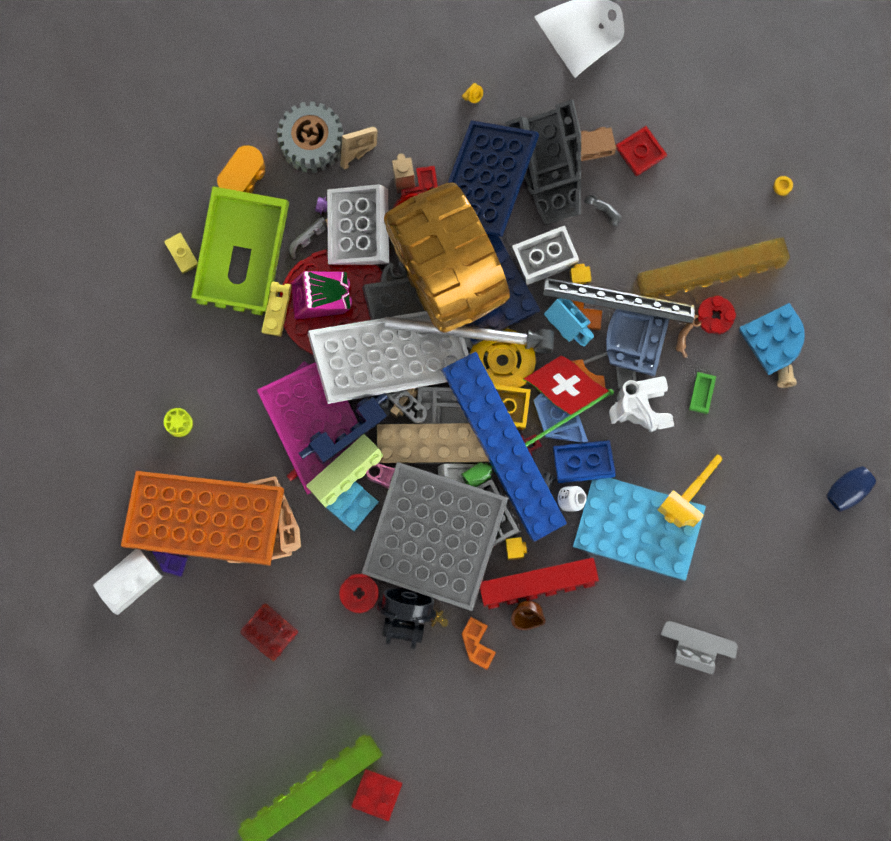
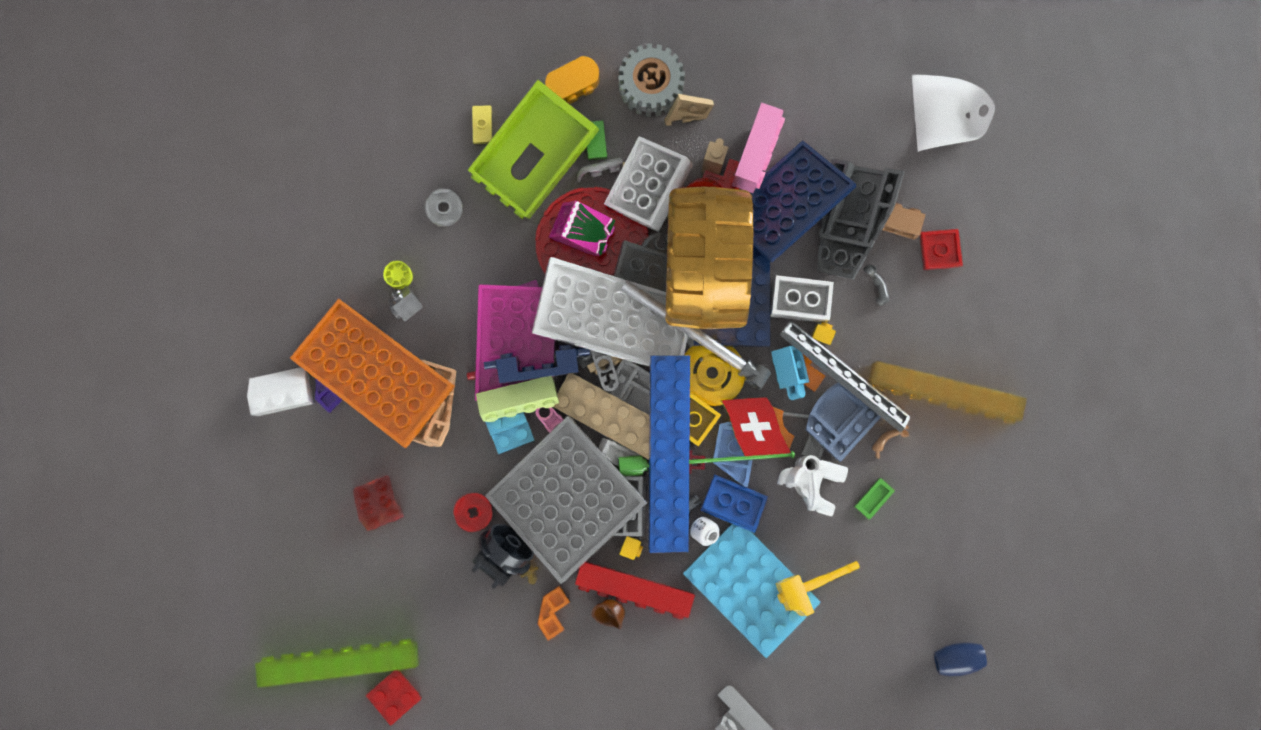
camera: 25 degrees right, 5 degrees up
light yellow plate [261,282,292,337] -> none
medium lavender plate [315,197,327,214] -> none
yellow plate [462,83,483,103] -> none
red plate [697,295,736,334] -> none
dark azure plate [739,303,805,375] -> none
yellow tile [773,176,793,196] -> none
tan bush [777,364,797,388] -> none
none -> flat silver brick [389,286,423,322]
none -> light grey tile [425,189,463,227]
none -> bright green tile [587,120,607,160]
none -> bright pink brick [731,102,785,193]

